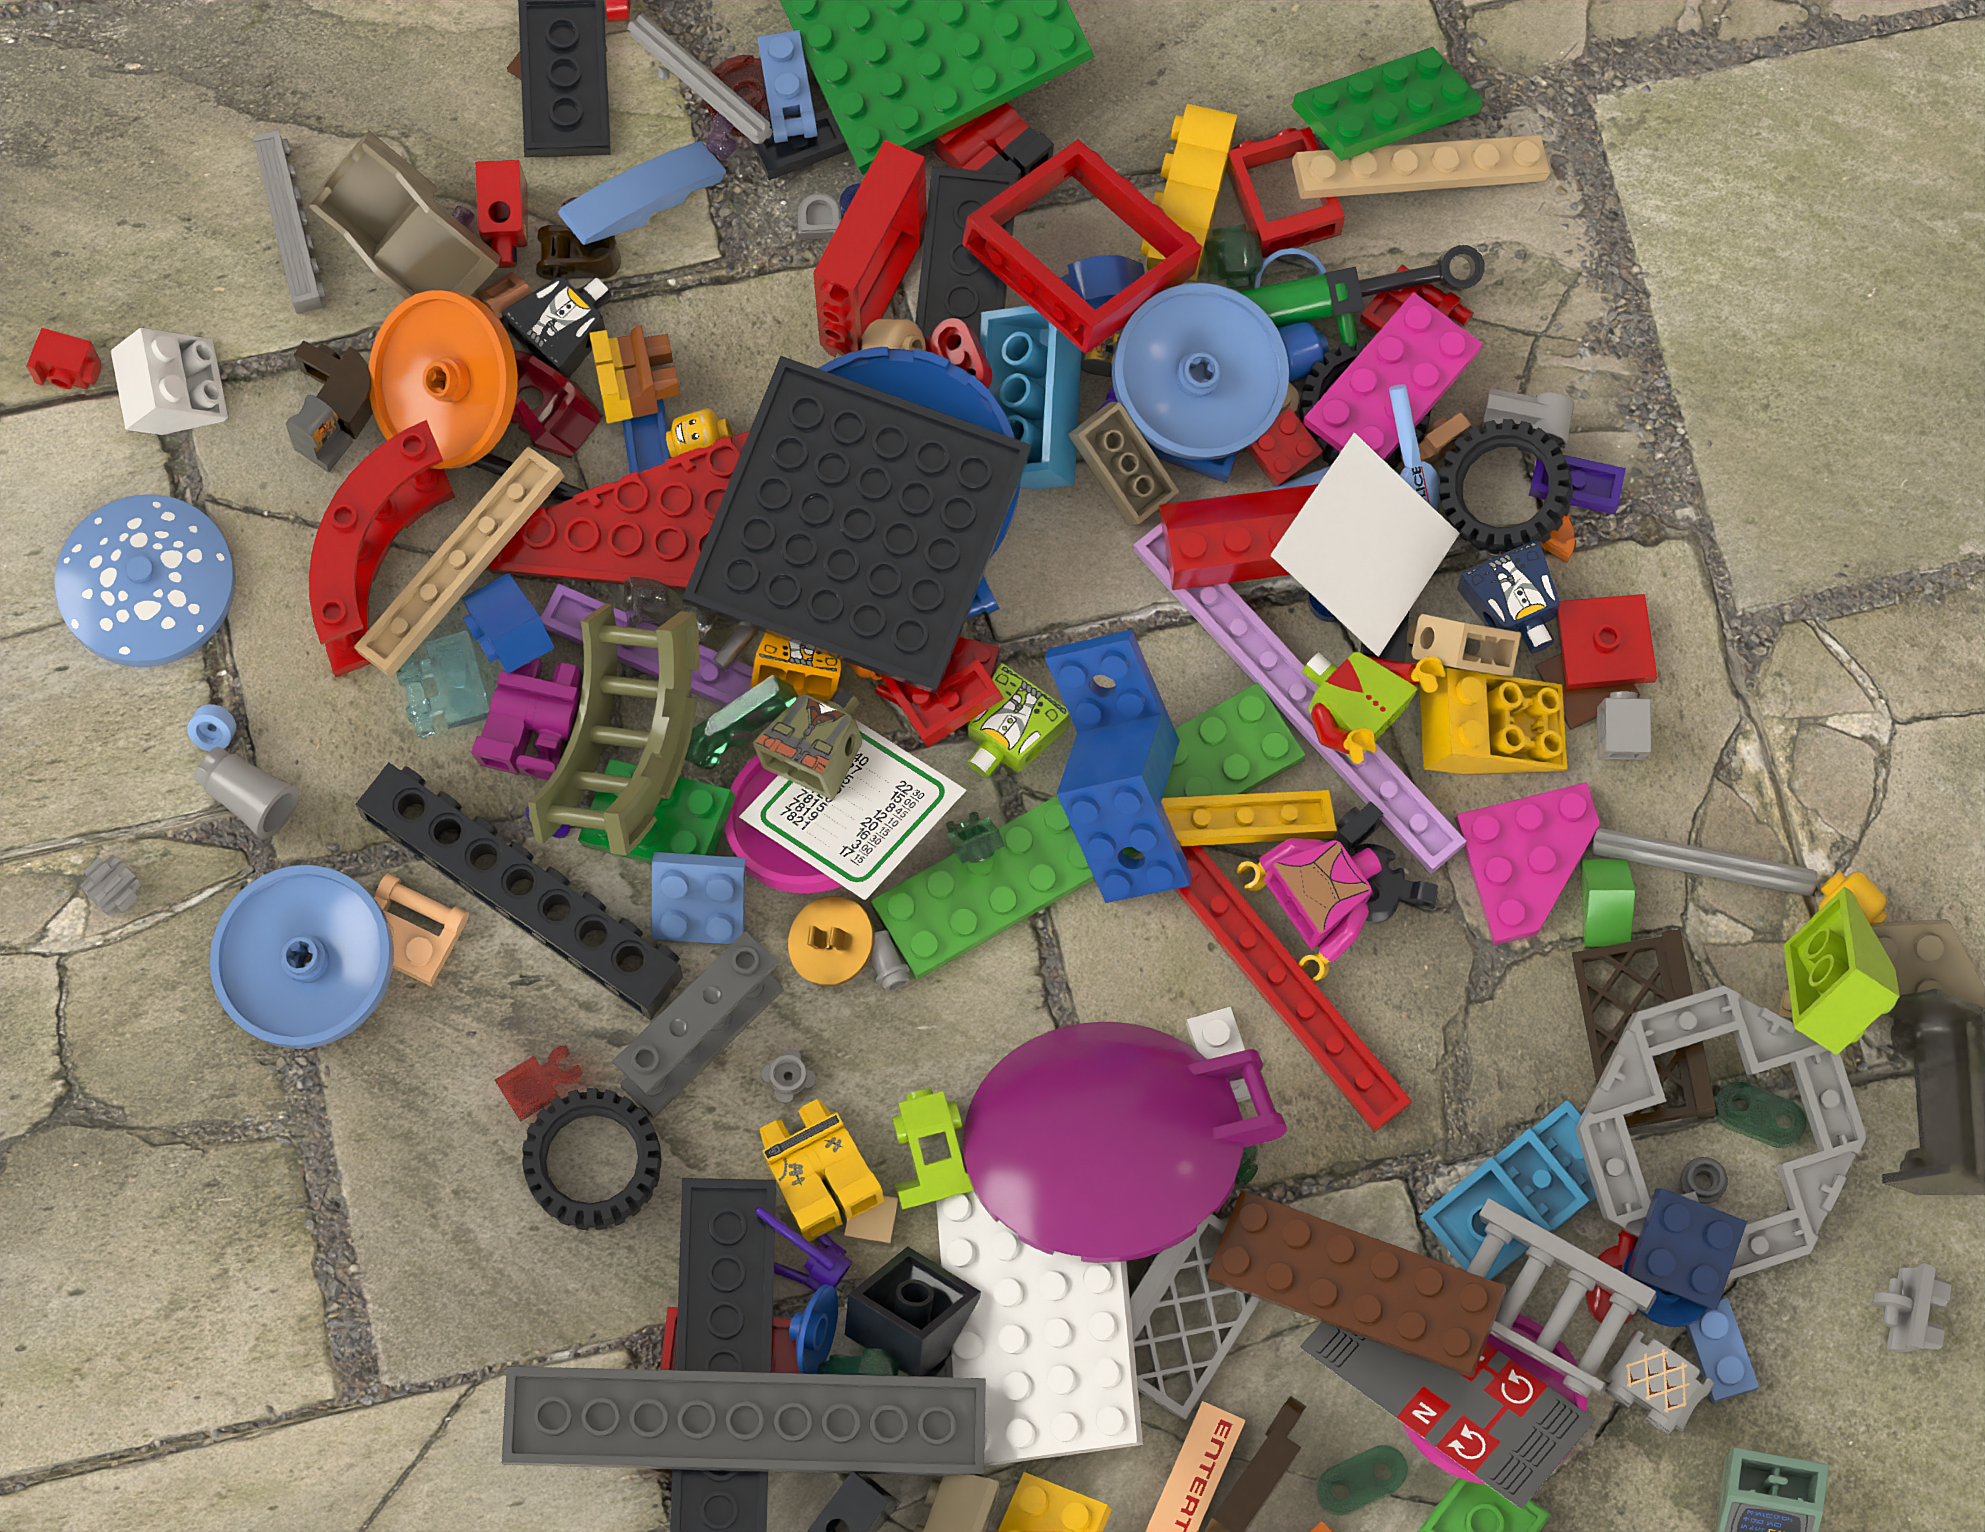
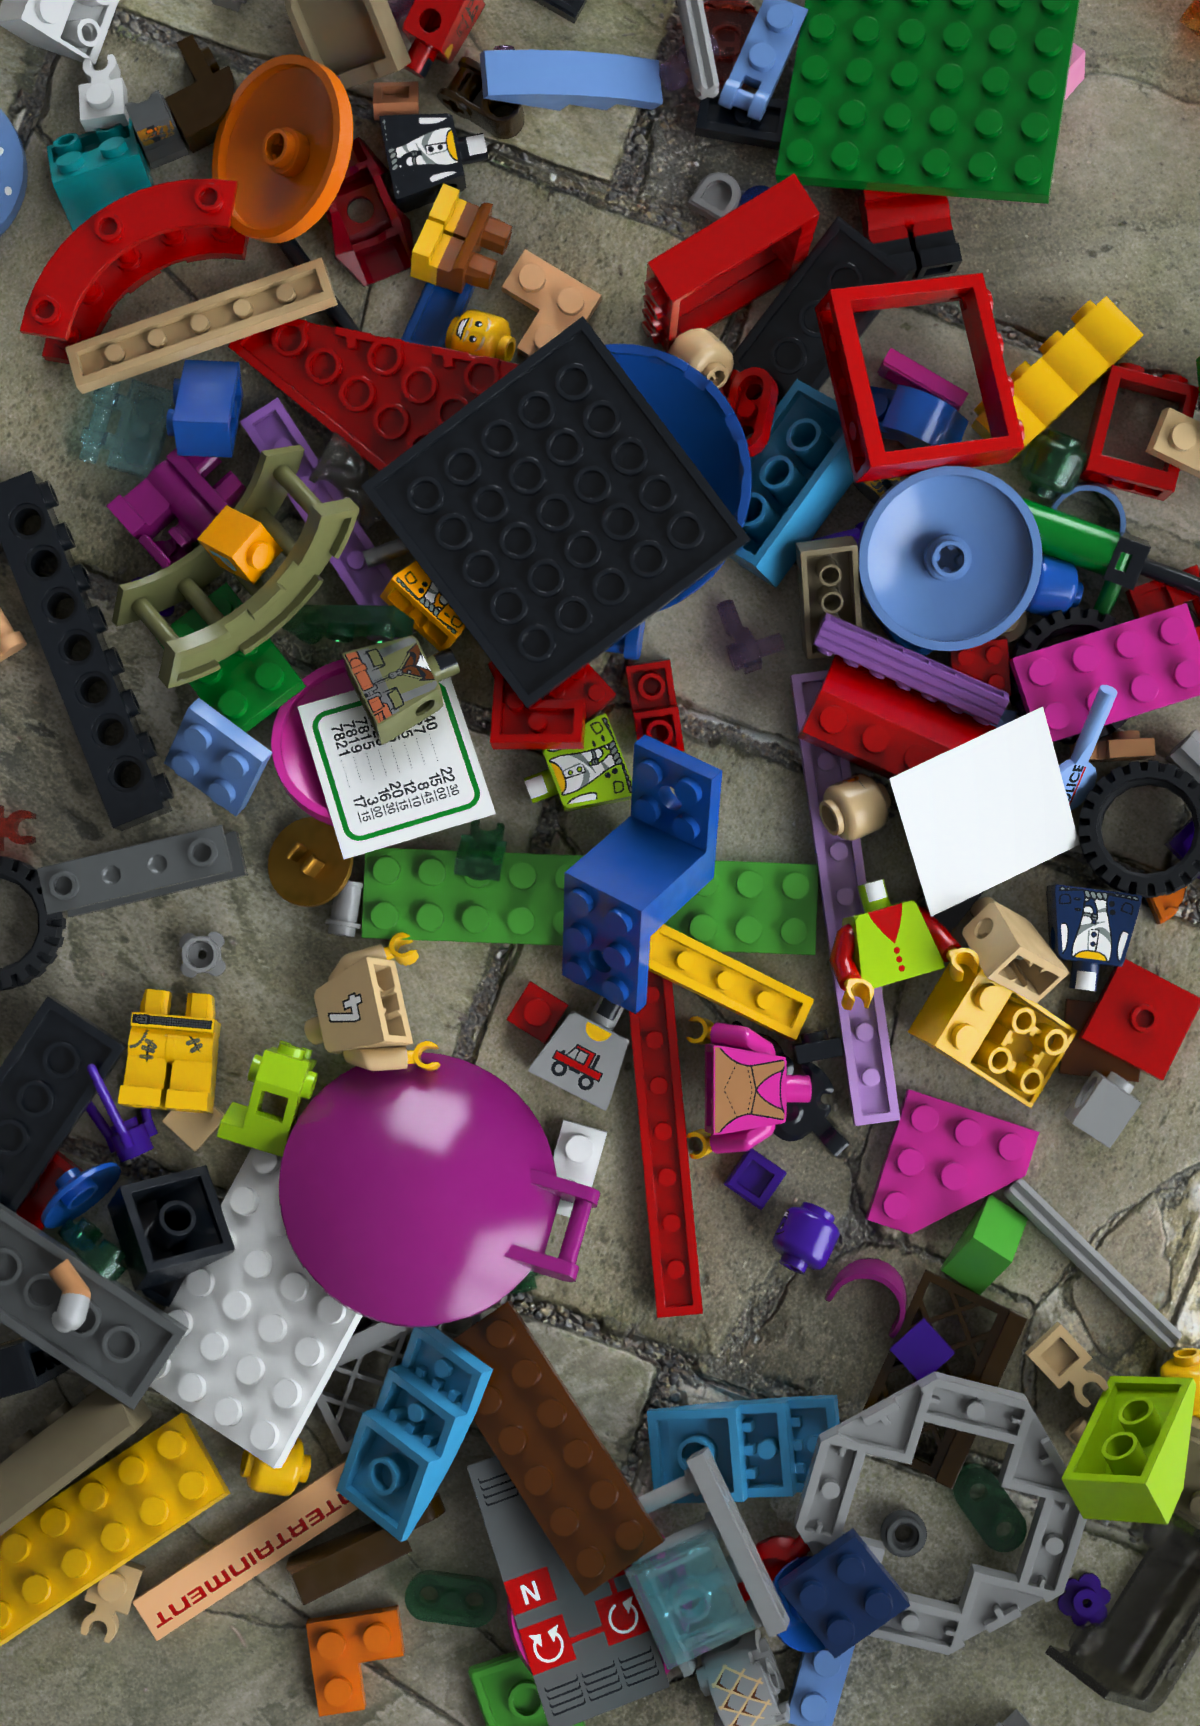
camera: 30 degrees right, 15 degrees up
none -> teal slope [47,118,155,232]
none -> arm [48,1258,91,1333]
none -> white plate [78,54,129,132]
none -> light orange brick [197,505,283,584]
none -> yellow head [240,1437,311,1496]
none -> tan torso [304,932,441,1071]
none -> dark azure slope [336,1327,493,1542]
none -> light nougat plate [502,249,602,358]
none -> red plate [506,981,569,1044]
none -> light grey torso [528,996,629,1111]
none -> clear light blue brick [624,1529,756,1670]
none -> red slope [625,658,685,751]
none -> clear purple piece [716,600,785,674]
none -> dark purple tile [723,1148,787,1210]
none -> dark purple head [772,1202,840,1274]
none -> medium lavender piece [813,612,1009,726]
none -> tan head [819,774,891,841]
none -> magenta helmet [825,1258,907,1338]
none -> dark pink tile [877,348,969,411]
none -> dark purple tile [890,1317,955,1381]
none -> tan plate [1025,1322,1109,1408]
none -> dark purple plant [1057,1573,1111,1626]

